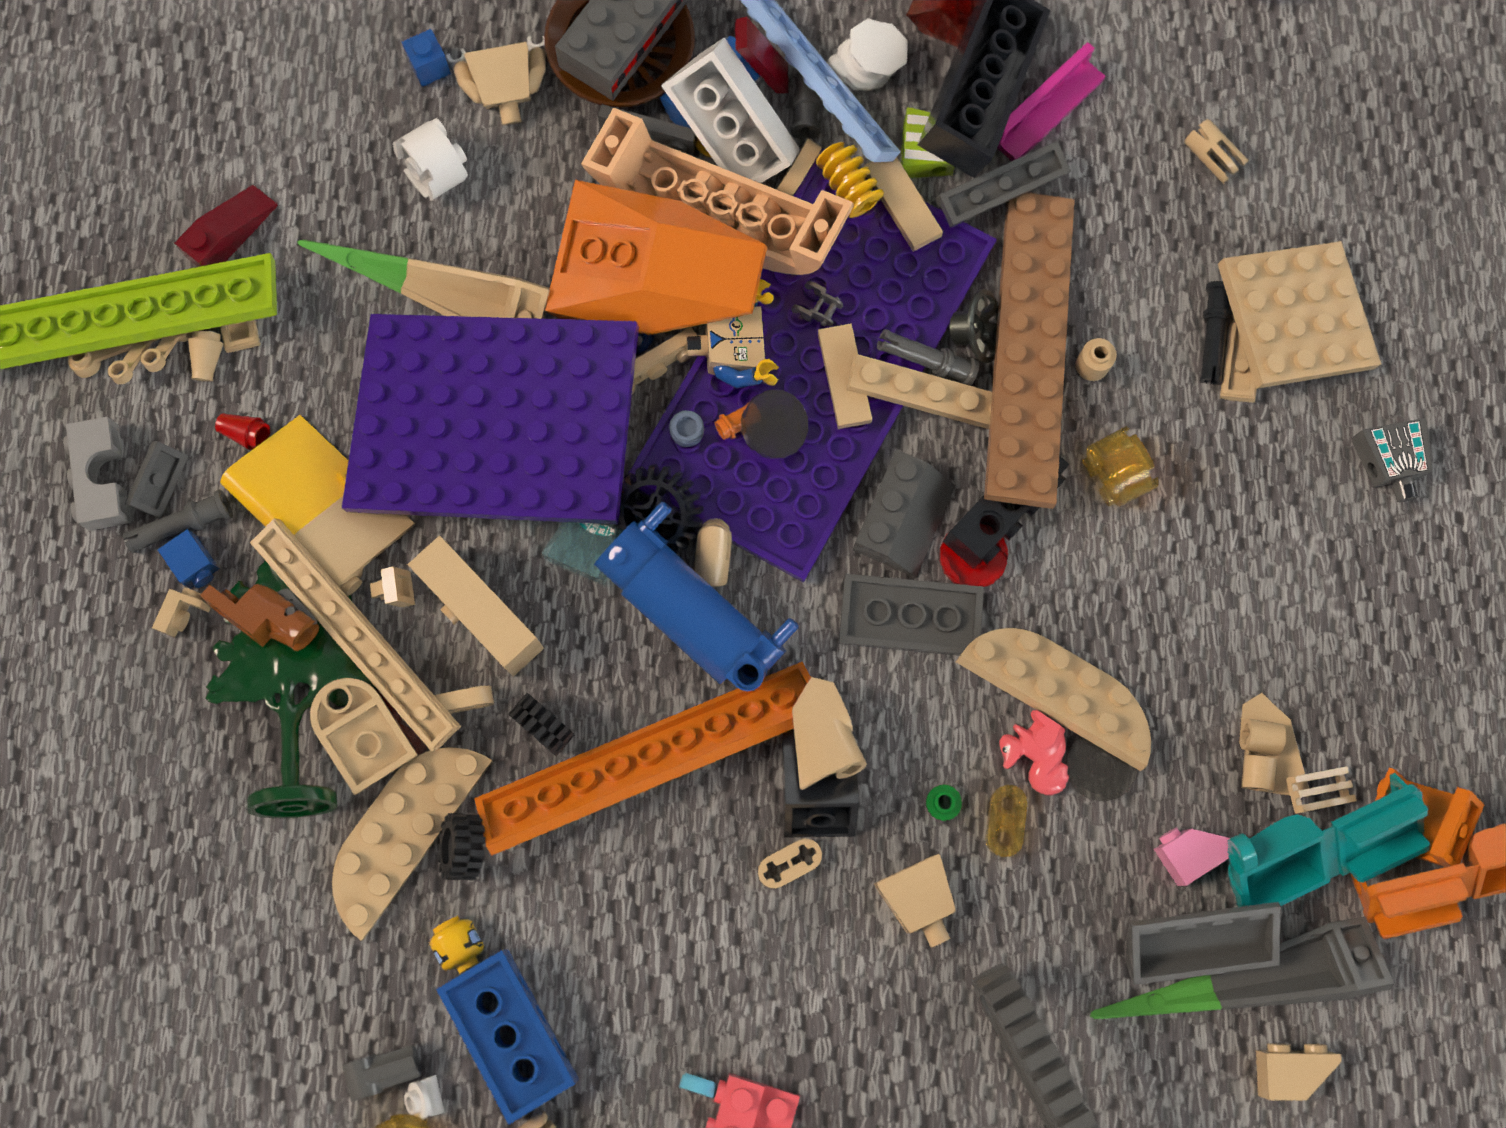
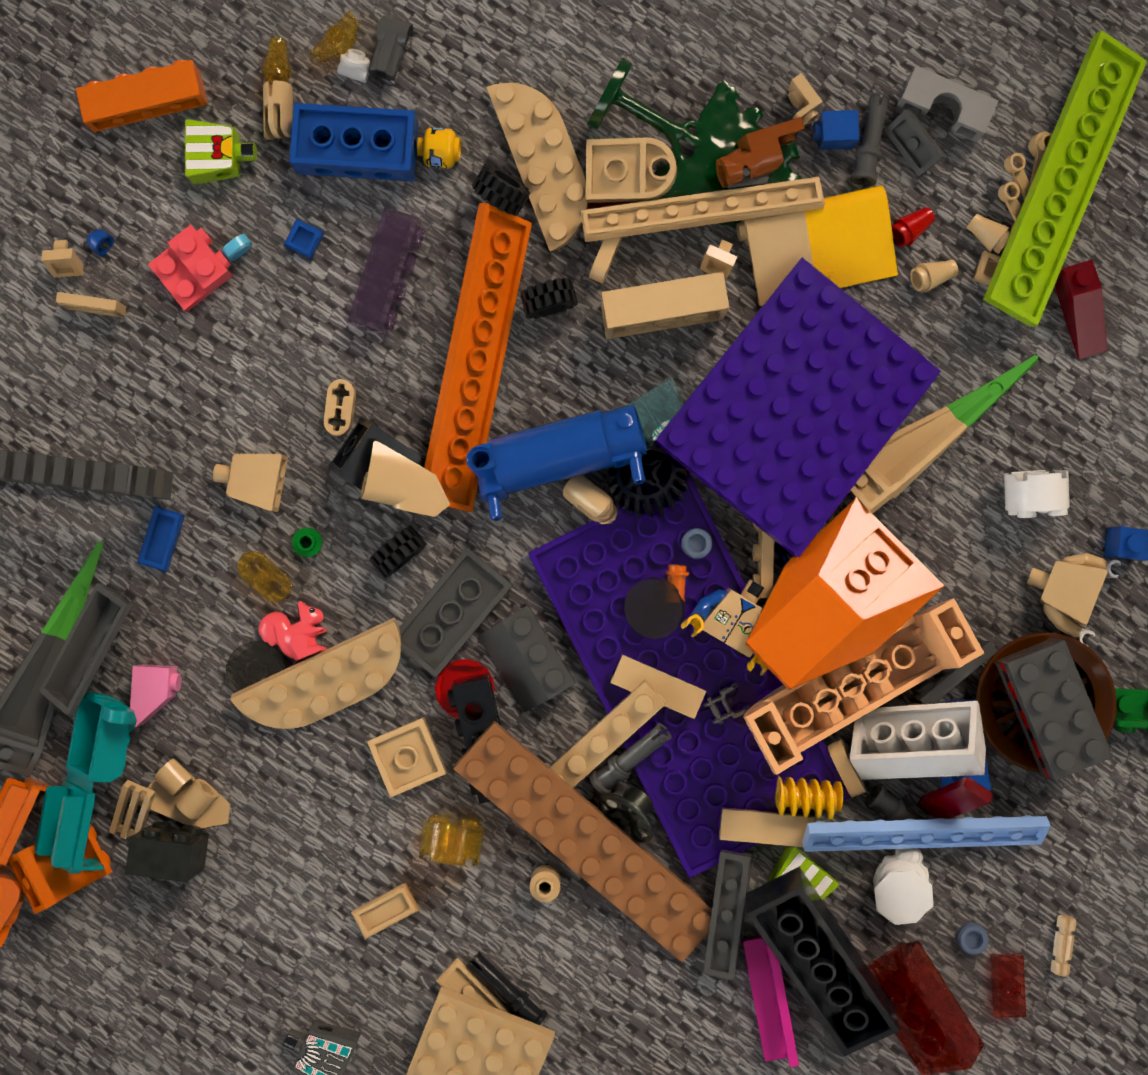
camera: 130 degrees right, 10 degrees up
none -> pearl dark grey brick [125,821,209,883]
none -> blue tile [137,506,185,572]
none -> blue tile [284,219,325,260]
none -> clear purple brick [348,207,425,336]
none -> tan tile [351,882,419,939]
none -> tan plate [367,717,447,798]
none -> black tyre [369,525,427,578]
none -> tan cone [910,259,958,292]

